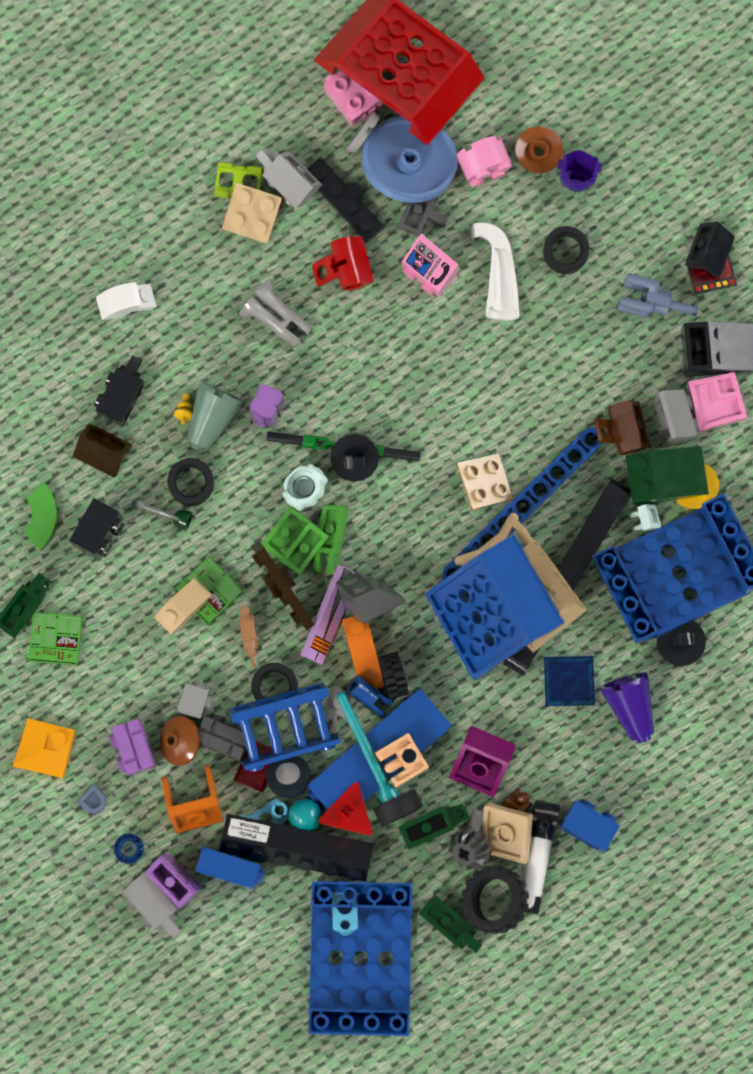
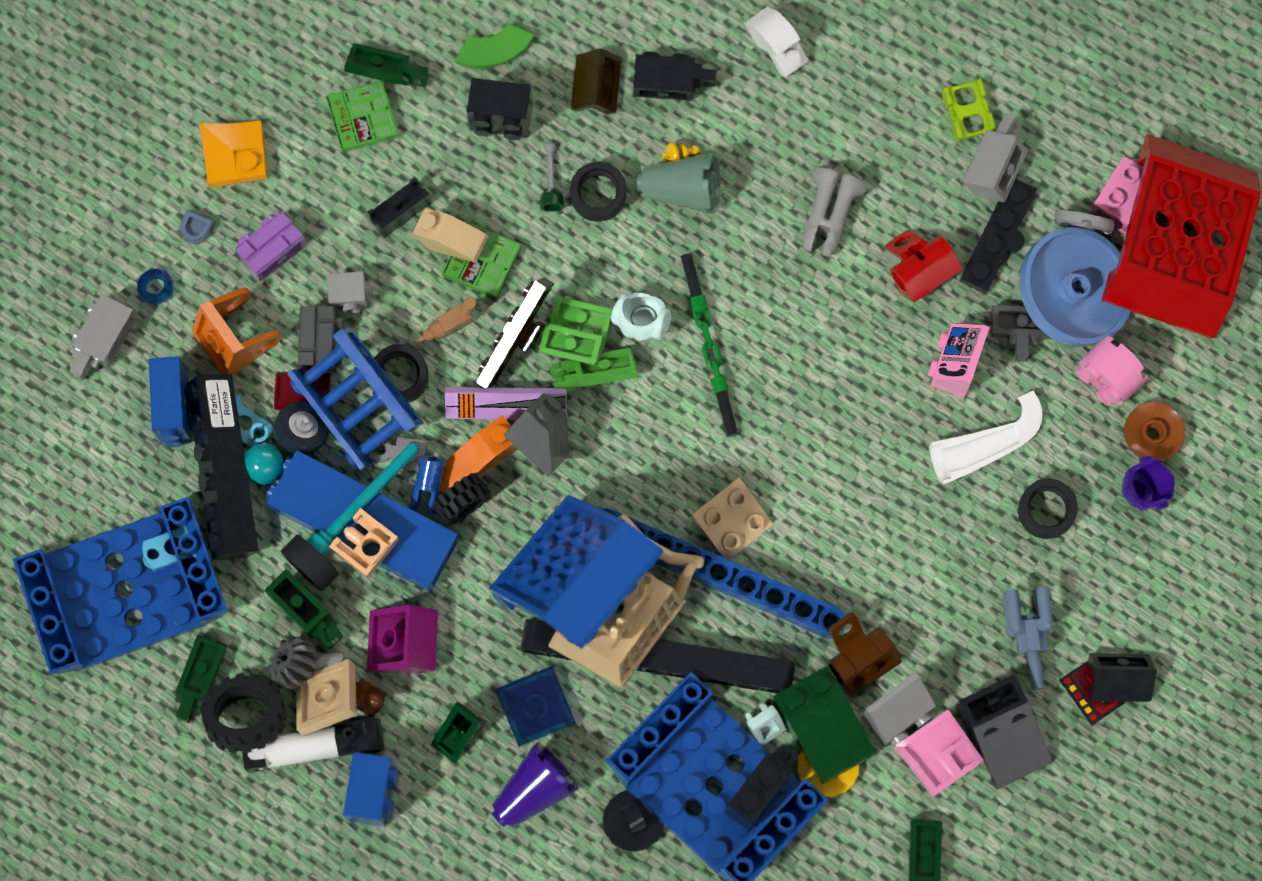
camera: 70 degrees right, 5 degrees down
medium lavender brick [145,853,203,909] -> none
dark orange dish [160,716,200,766] -> none
tan plate [222,183,282,244] -> none
medium lavender brick [250,384,285,429] -> none
red piece [319,782,373,836] -> none
black tile [330,432,379,482] -> none
none -> black hinge [366,177,432,238]
none -> dark green slope [430,701,484,764]
none -> black hinge [724,744,798,831]

